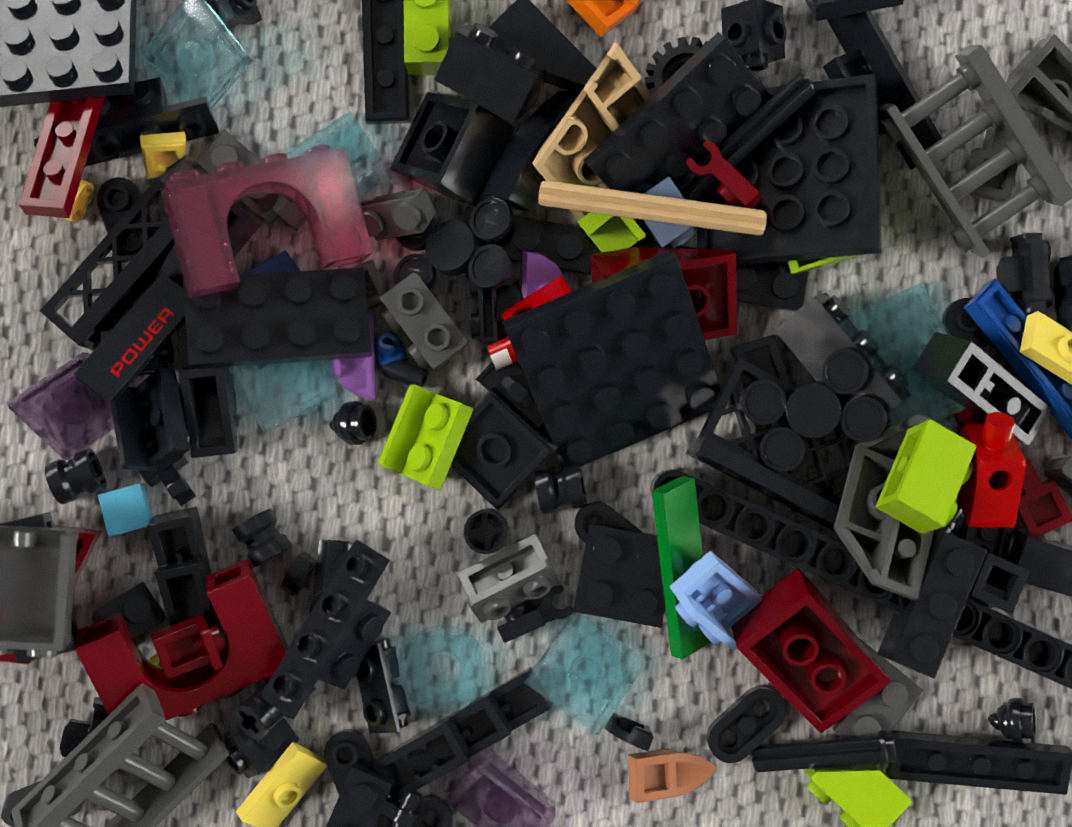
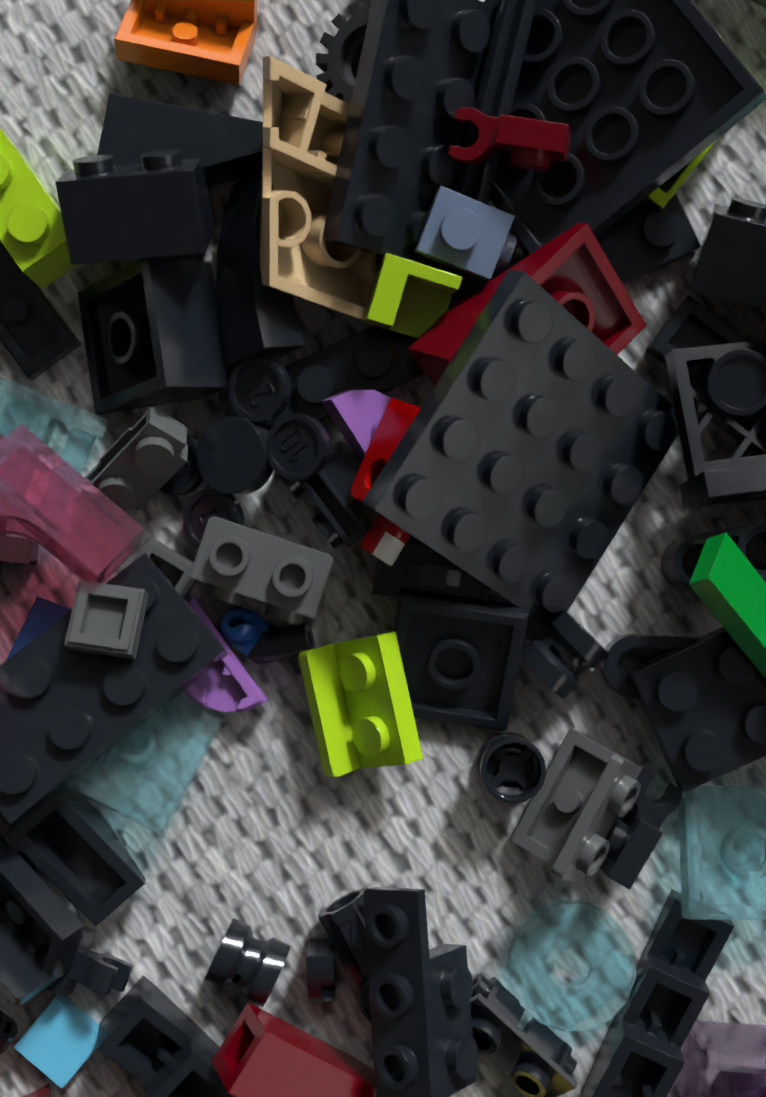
camera: 35 degrees left, 0 degrees up
black plate [329,401,377,445] -> none
tan axle [538,181,767,235] -> none
none -> dark grey tile [64,580,149,659]

